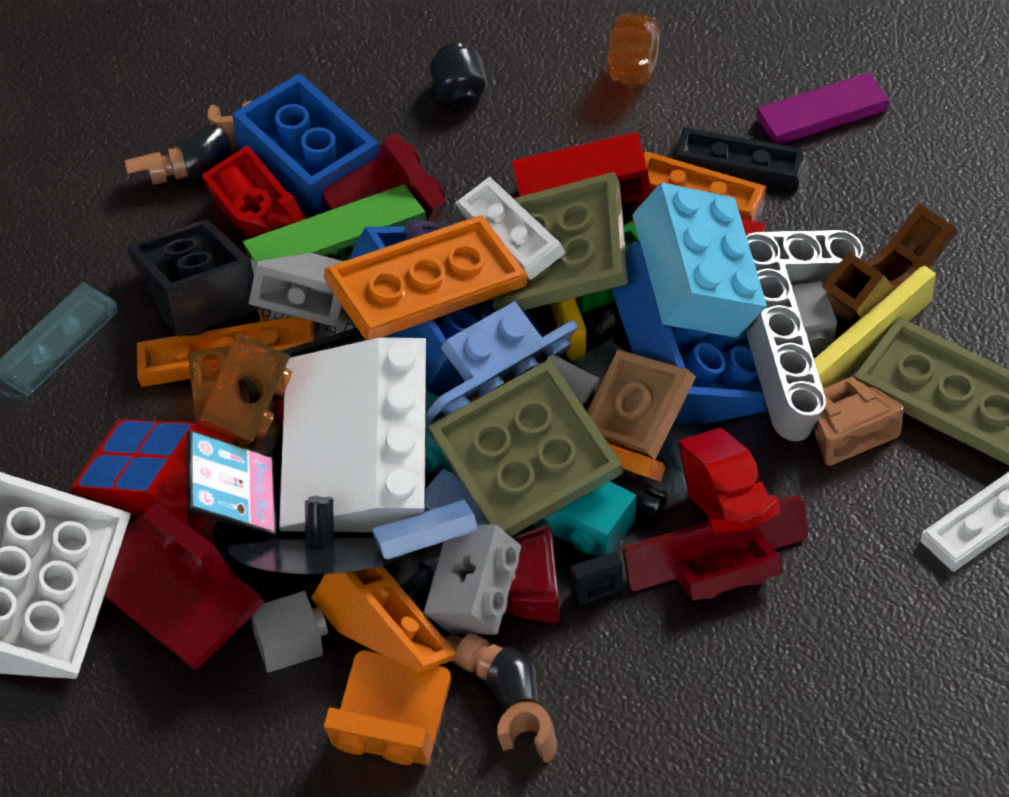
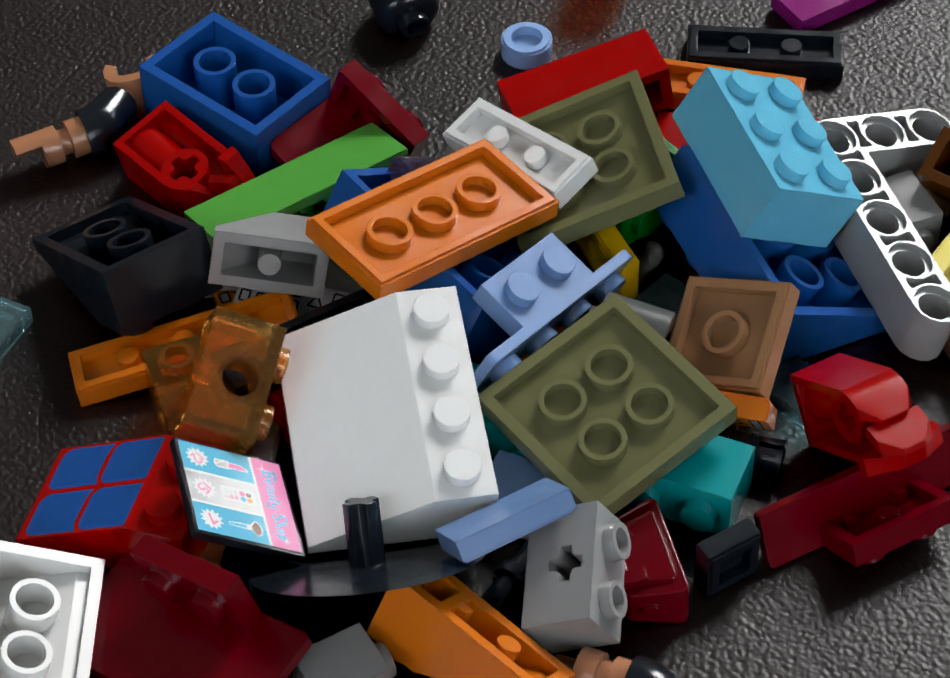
camera: 10 degrees left, 5 degrees down
none -> light blue tile [501,22,553,70]

